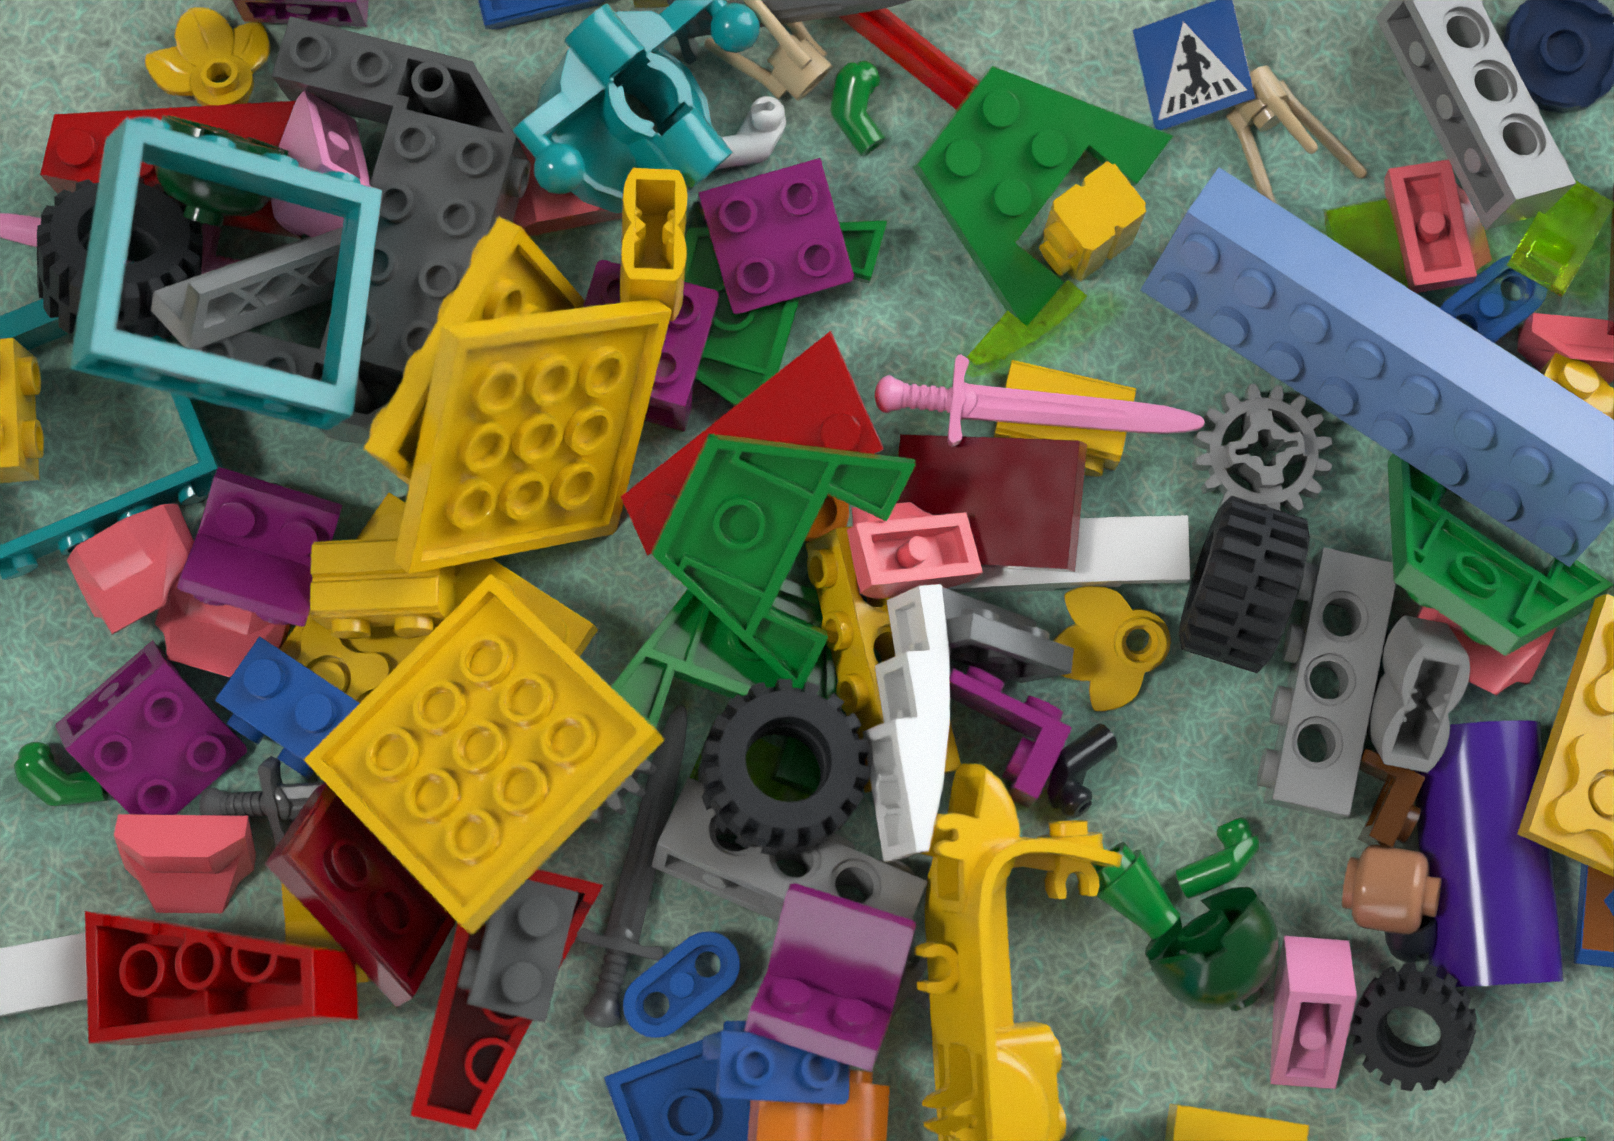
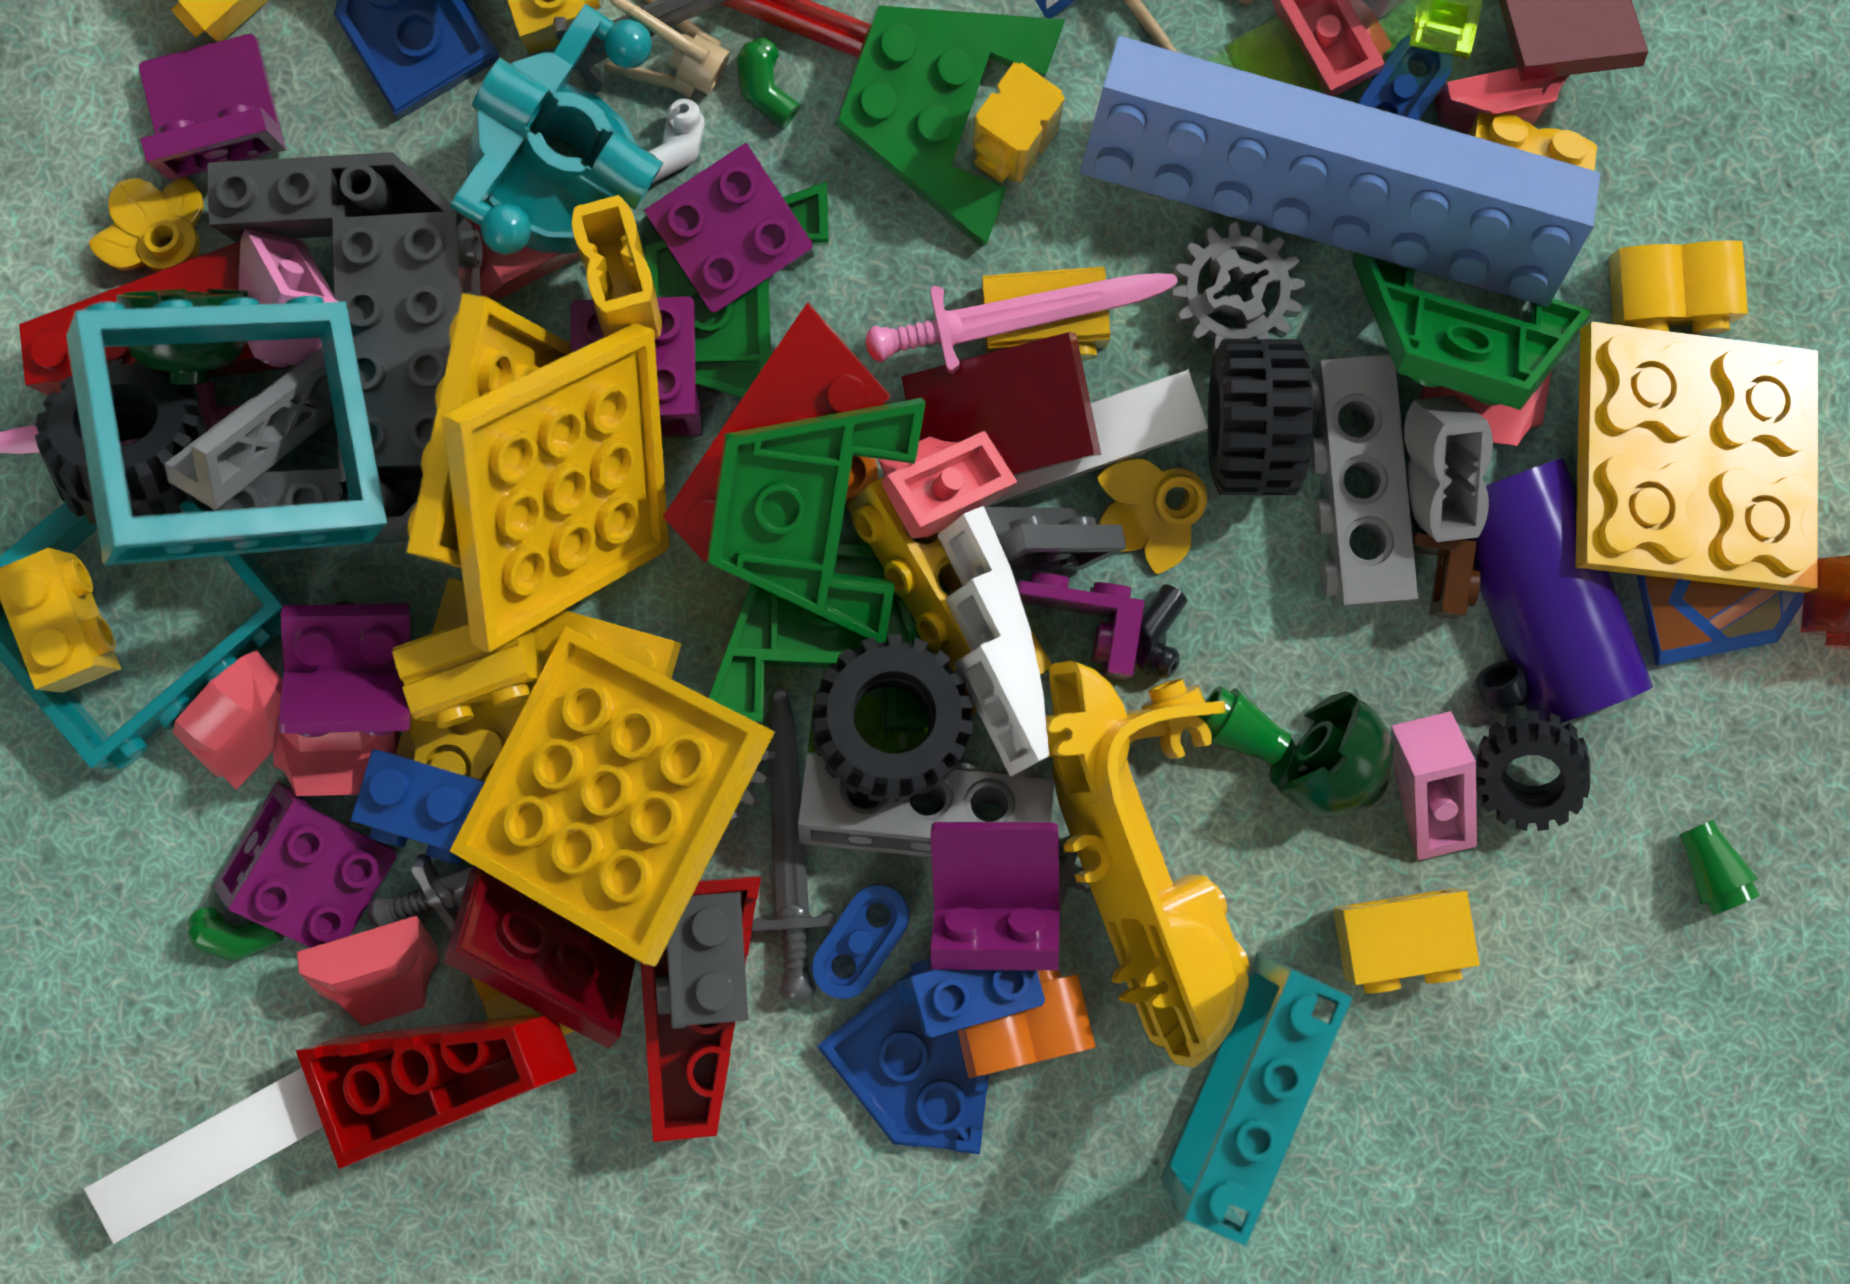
camera: 15 degrees left, 5 degrees up
clear neon green slope [966,280,1087,378] -> none
green arm [1176,817,1259,899] -> none
nougat head [1342,844,1441,935] -> none

